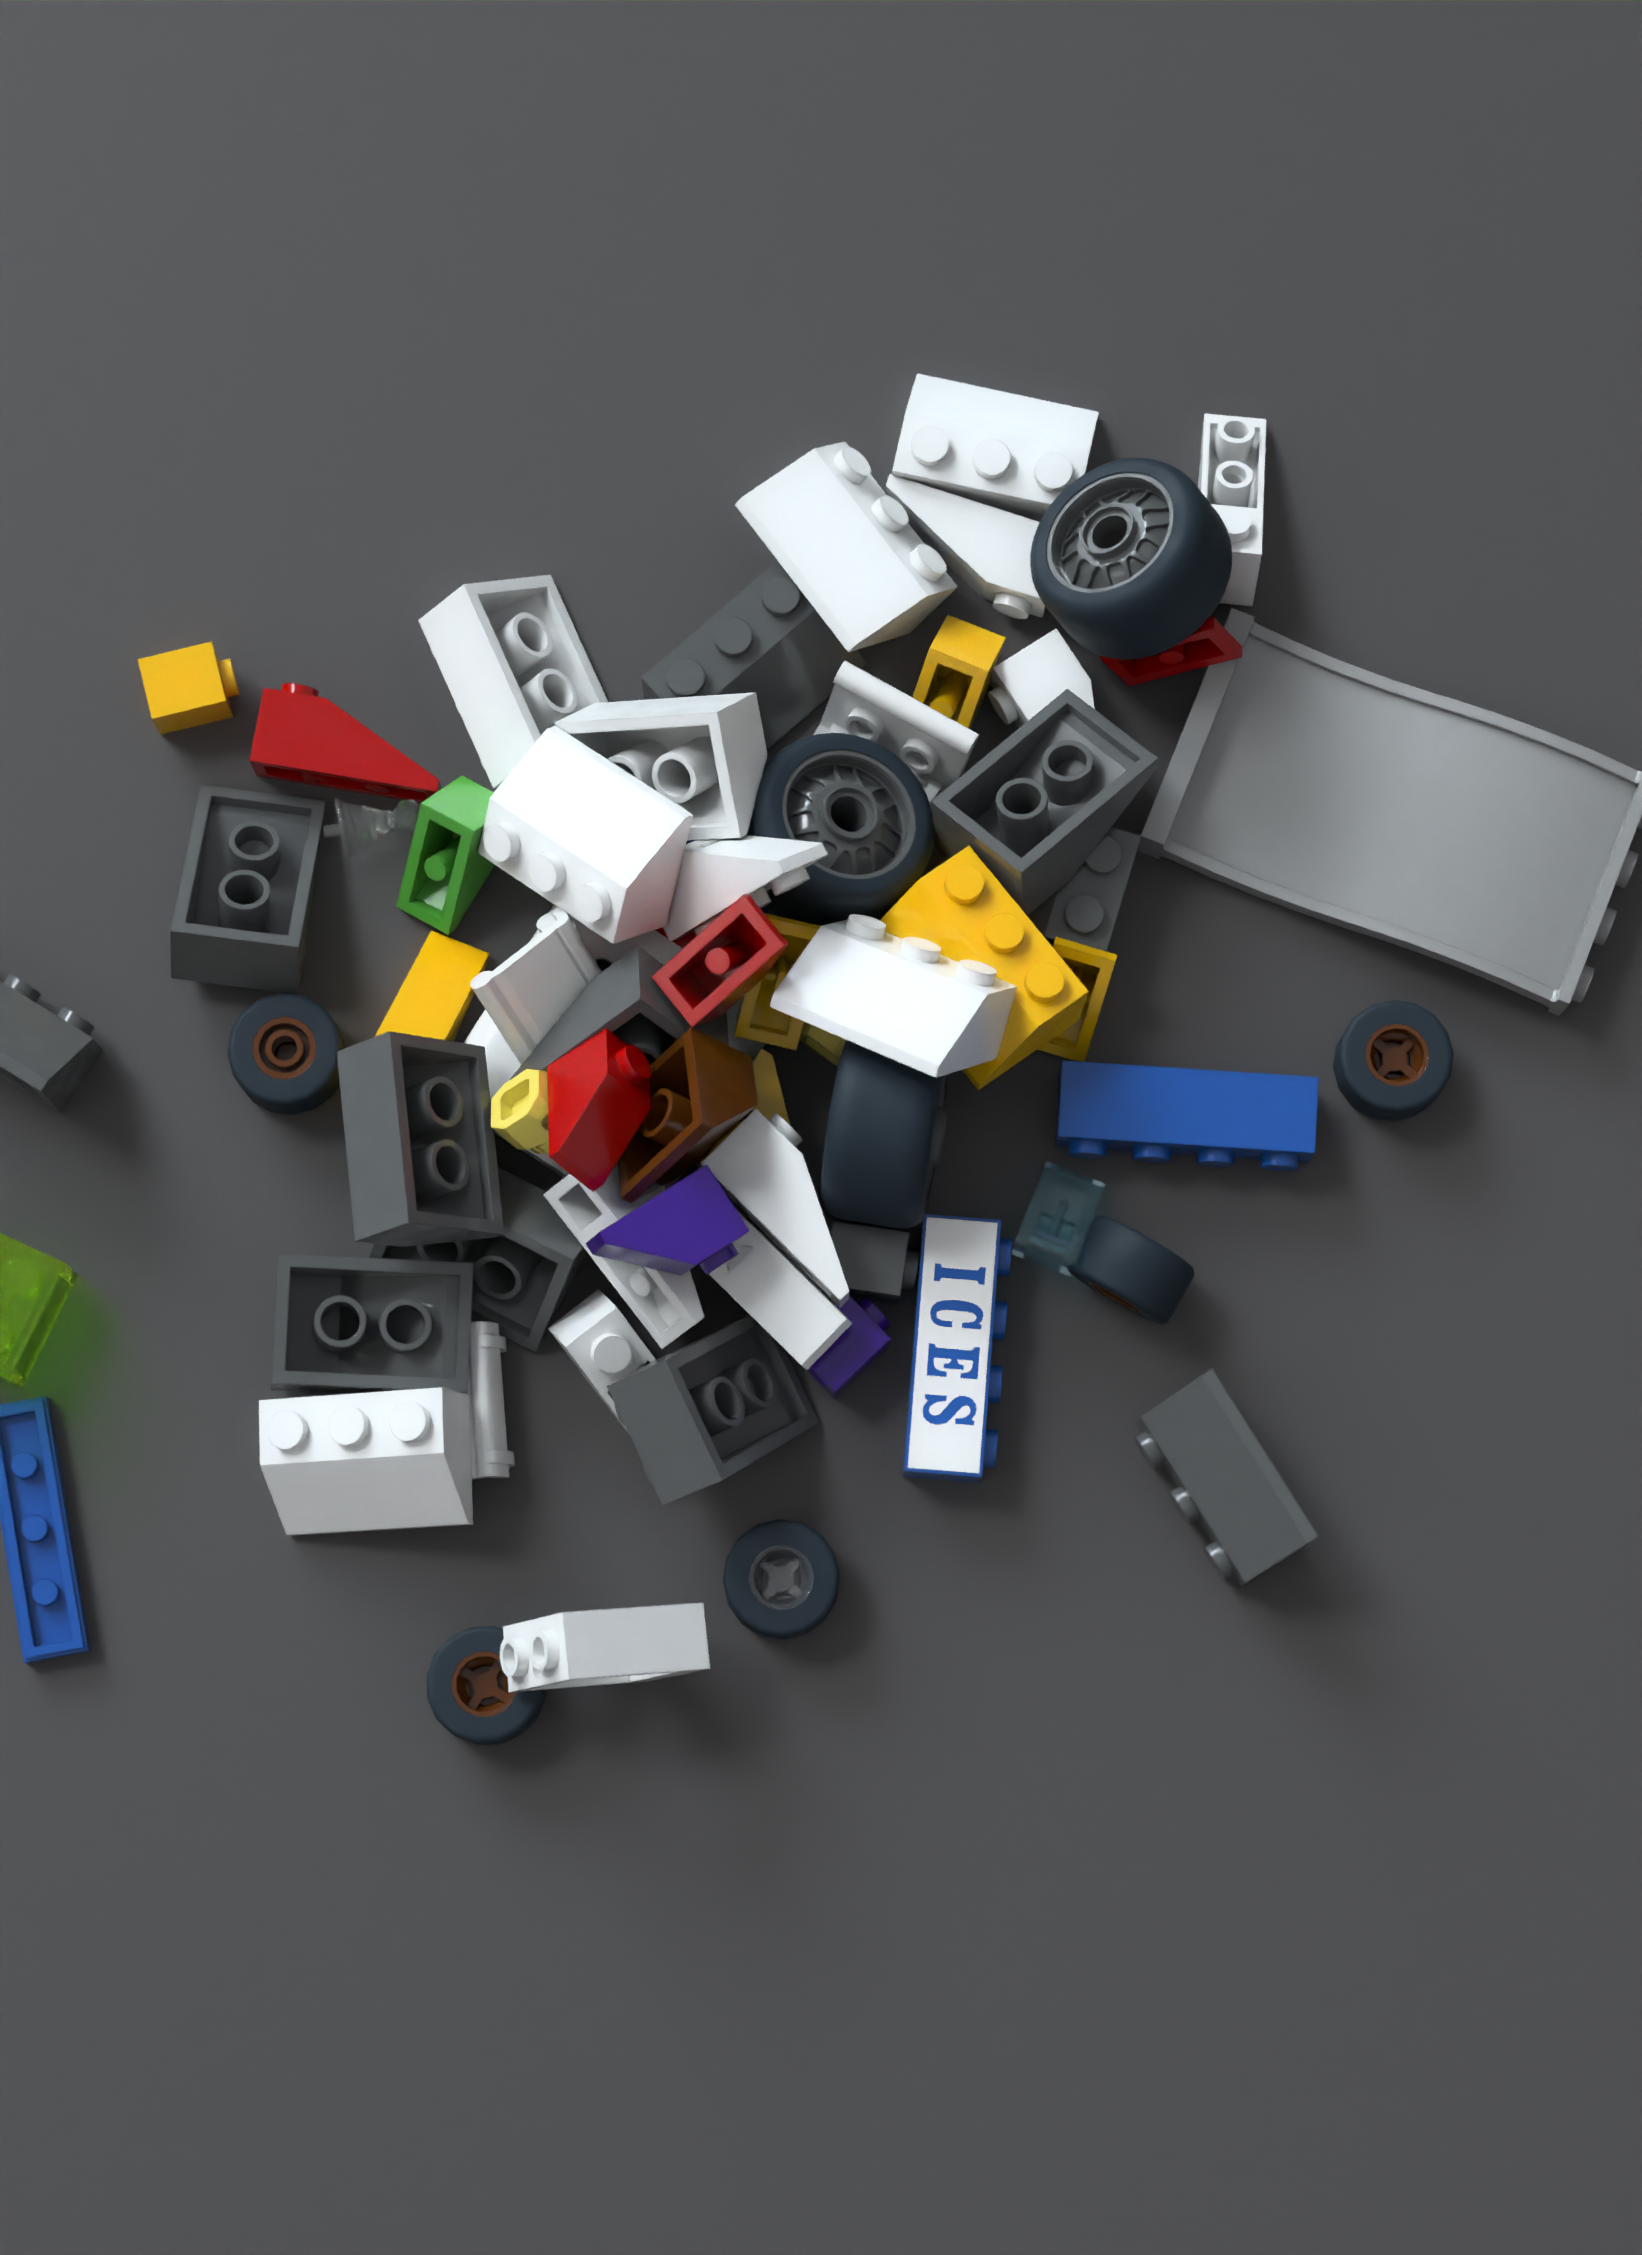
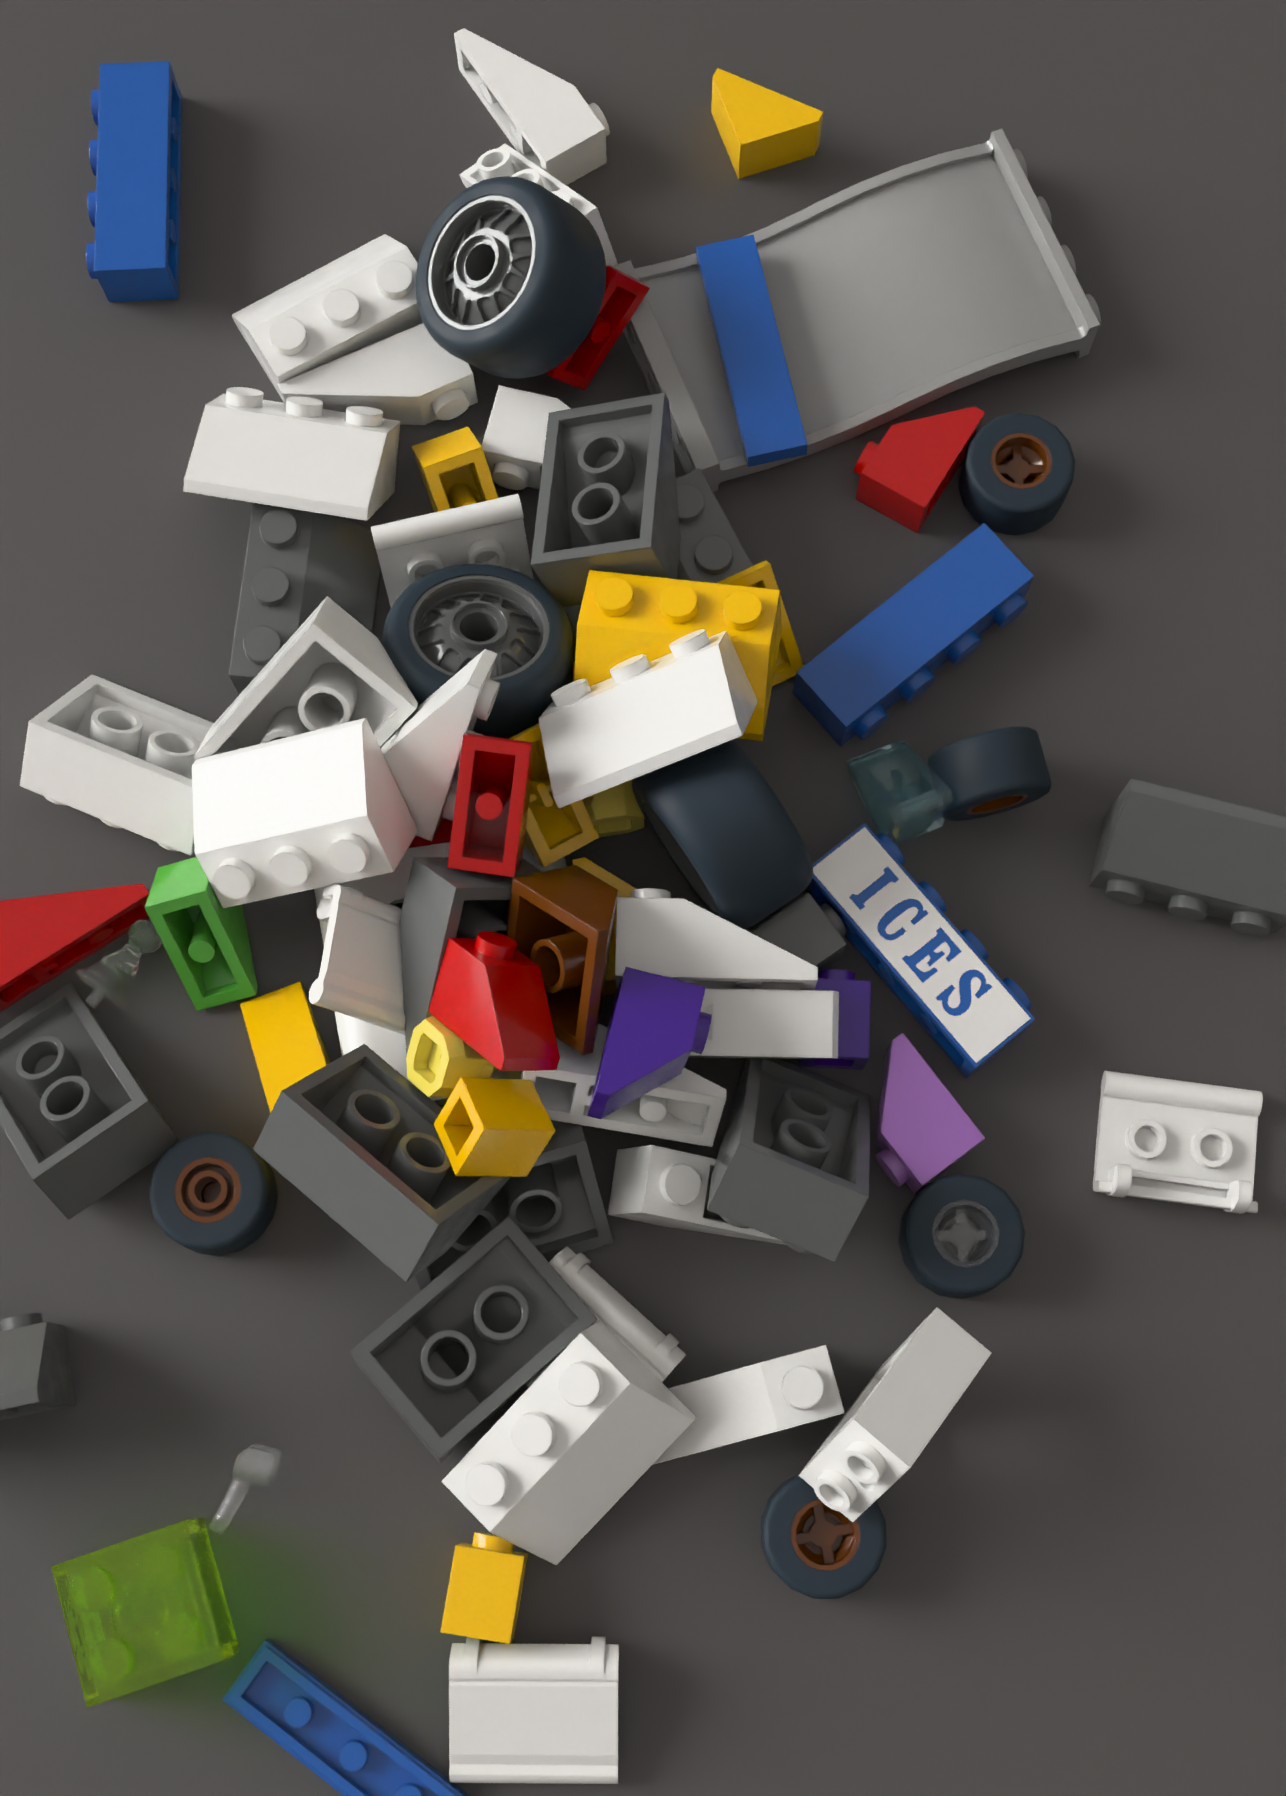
camera: 40 degrees left, 5 degrees down
none -> blue brick [86,61,182,302]
none -> clear hand [209,1443,282,1535]
none -> yellow brick [434,1077,556,1177]
none -> yellow brick [440,1532,528,1644]
none -> white piece [449,1636,619,1784]
none -> white slope [454,28,610,185]
none -> white slope [653,1345,845,1465]
none -> blue tile [696,235,807,467]
none -> yellow slope [711,68,823,179]
none -> red slope [853,406,985,534]
none -> medium lavender slope [874,1033,985,1194]
none -> white piece [1093,1071,1263,1214]

